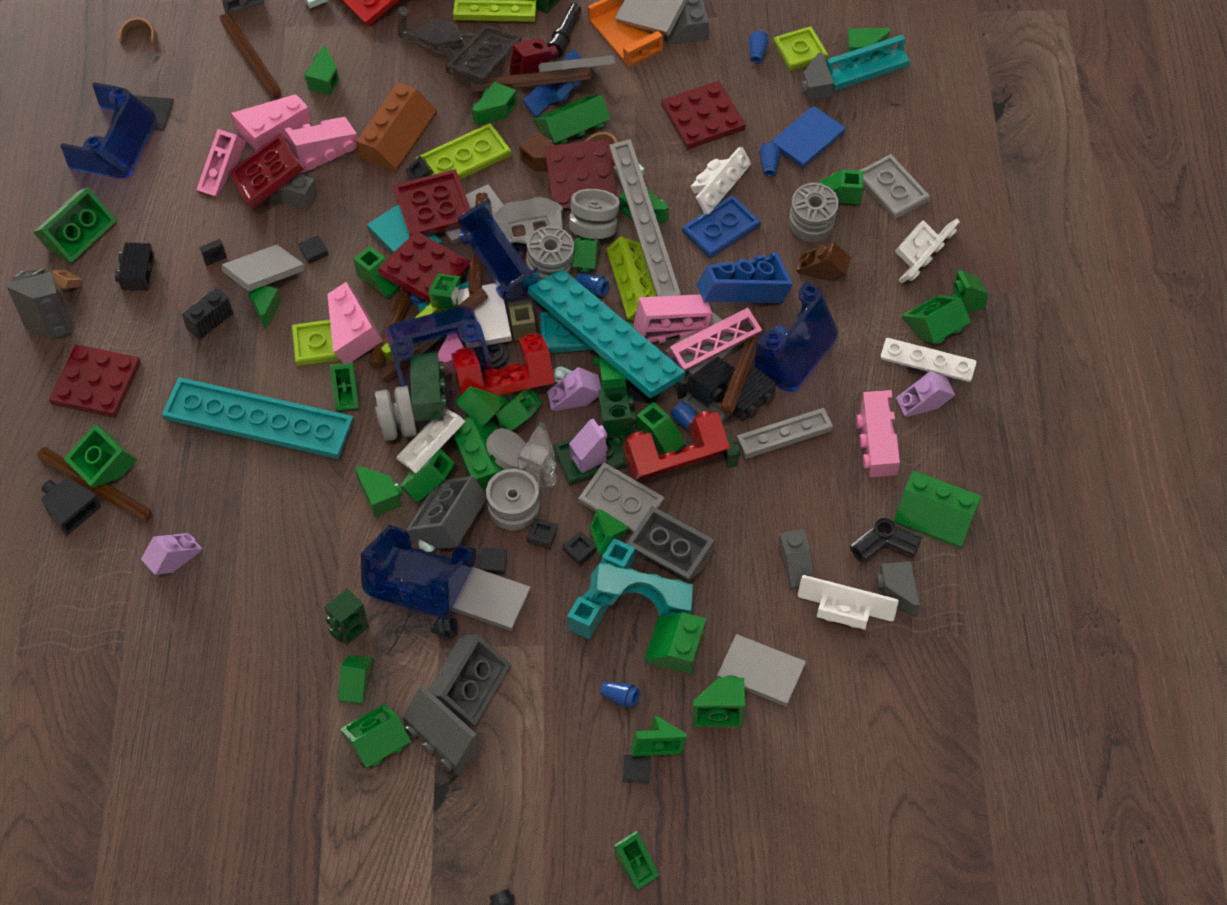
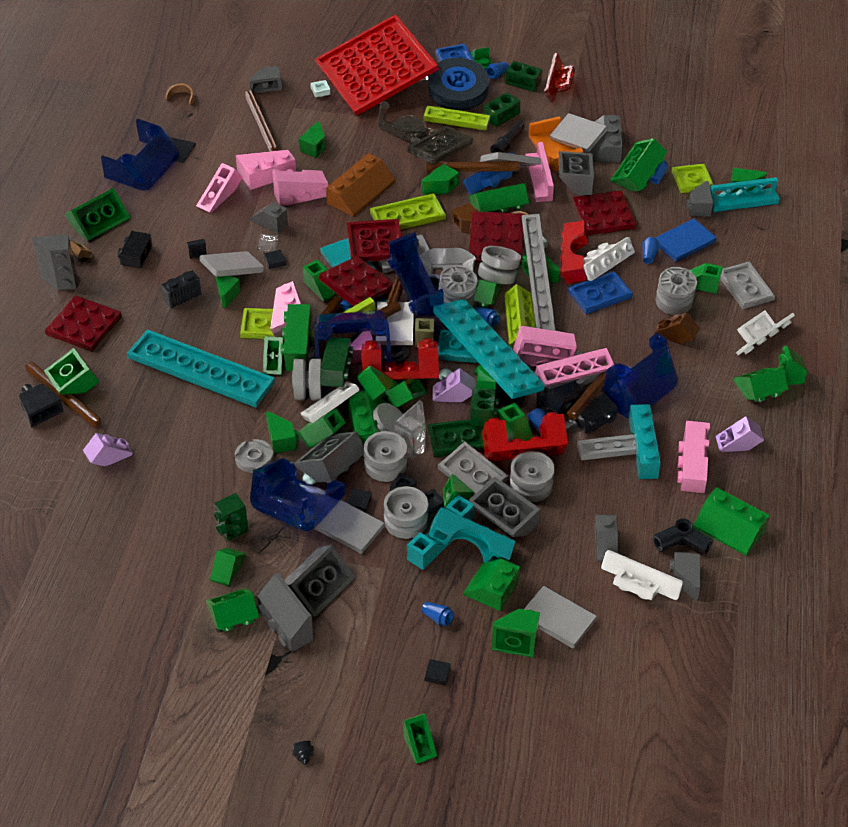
camera: 10 degrees right, 10 degrees down
dark red plate [229,133,304,209] -> none
black tile [405,156,434,180] -> none
green slope [428,274,460,310] -> none
black plate [431,614,458,639] -> none
dark red torso [509,38,558,75] -> none
lavender slope [569,419,608,473] -> none
green slope [630,716,687,756] -> none
blue wedge [697,252,793,303] -> none
dark green plate [723,435,740,468] -> none
white bracket [881,338,976,382] -> none
none -> light grey tile [235,439,274,473]
none -> clear tile [258,234,278,251]
none -> green wedge [281,304,311,371]
none -> light grey wheel [384,486,428,539]
none -> light grey wheel [510,451,554,502]
none -> bright pink fence [525,142,554,202]
none -> dark grey slope [559,151,594,196]
none -> red arch [560,220,588,284]
none -> green slope [610,138,668,192]
none -> teal arch [629,404,661,479]

